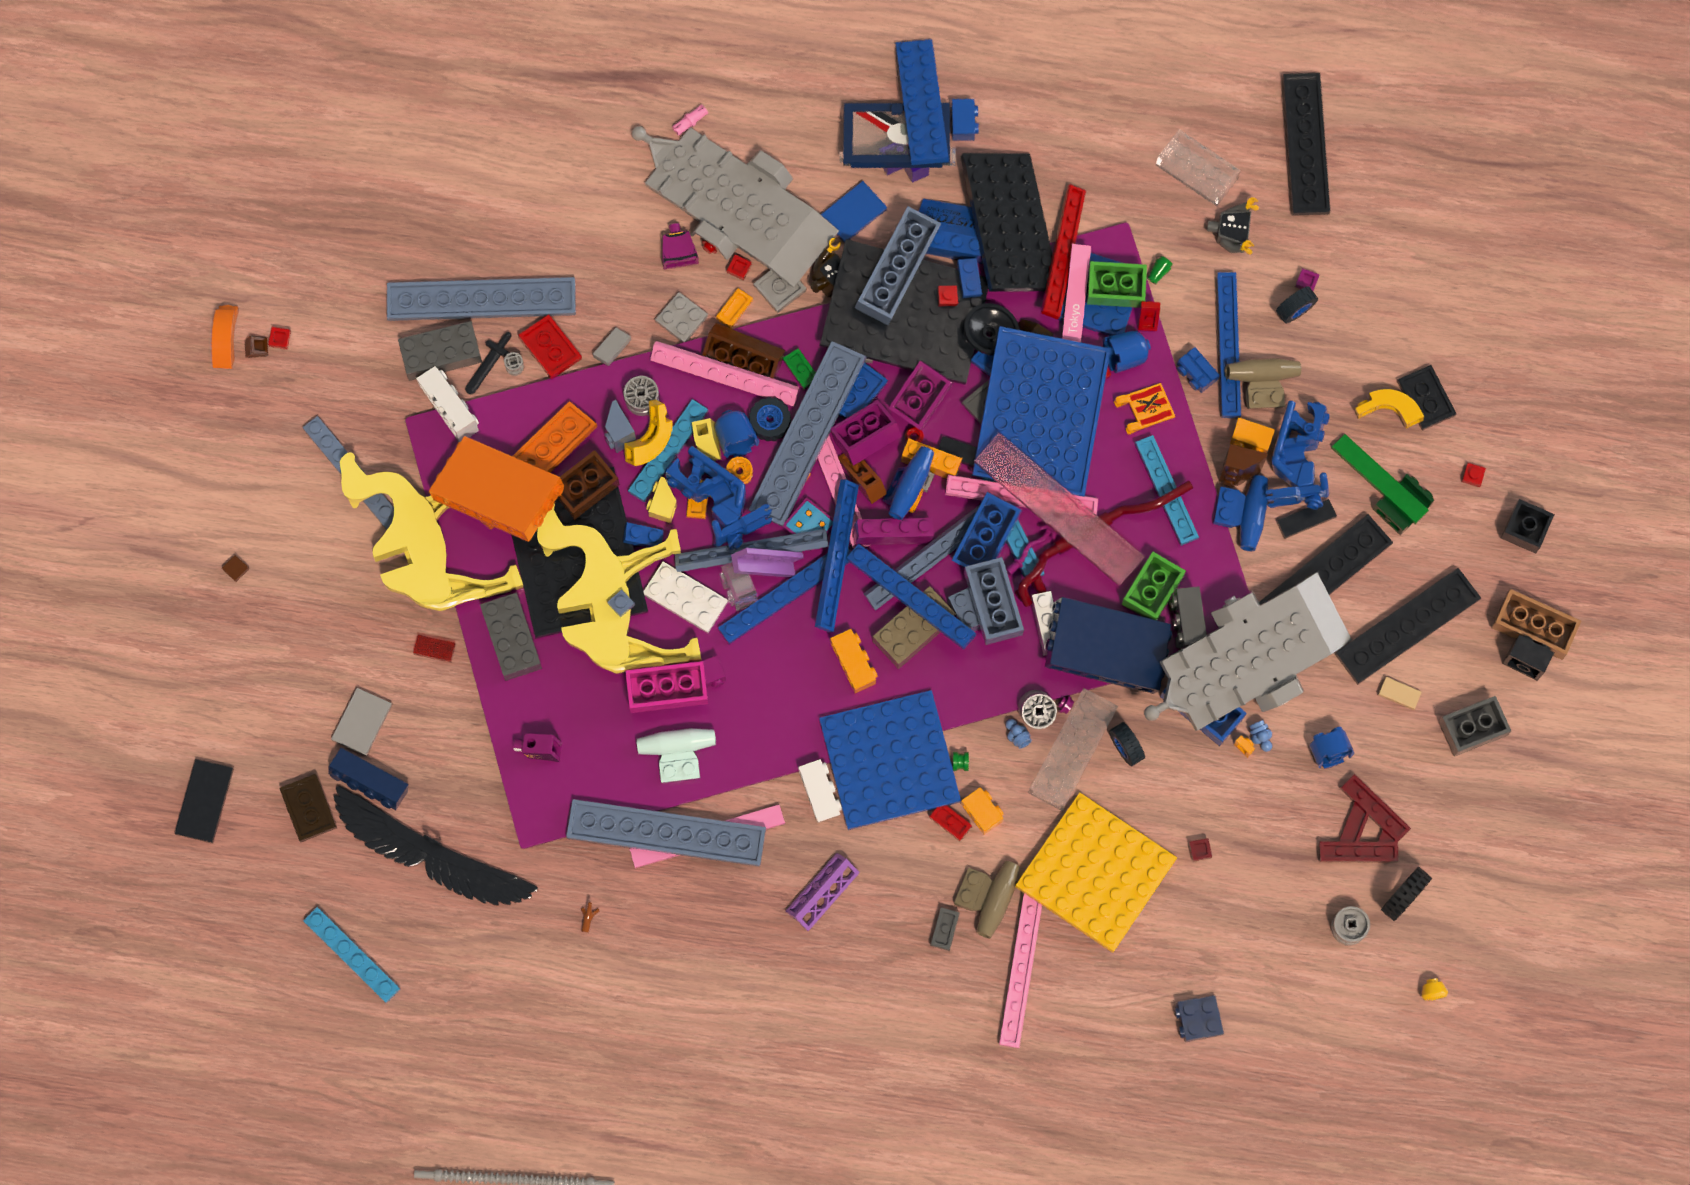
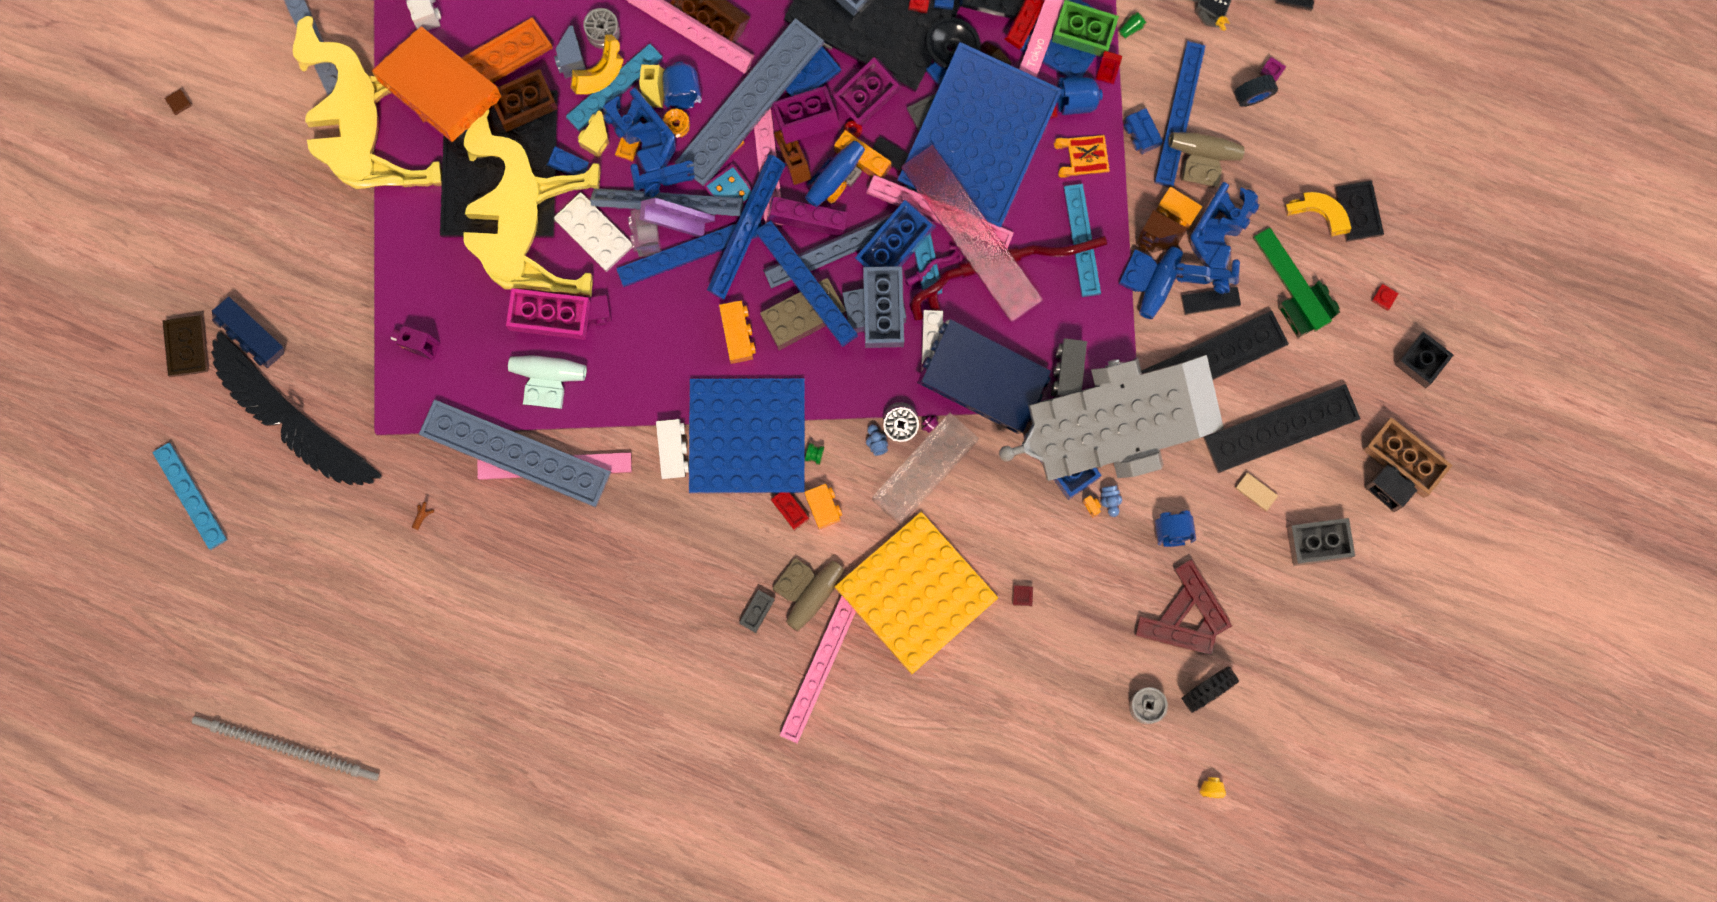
camera: 15 degrees right, 5 degrees up
black tile [174,759,234,843] -> none
light grey tile [331,688,392,756] -> none
clear red plate [413,635,456,663] -> none
dark grey brick [480,593,542,681] -> none
sand blue plate [607,590,635,618] -> none
black wheel [749,397,791,442] -> none
green plate [783,348,816,390] -> none
medium lavender fence [786,853,860,931] -> none
black wheel [1109,722,1145,767] -> none
bright green brick [1122,552,1186,620] -> none
dark blue plate [1174,995,1224,1043] -> none

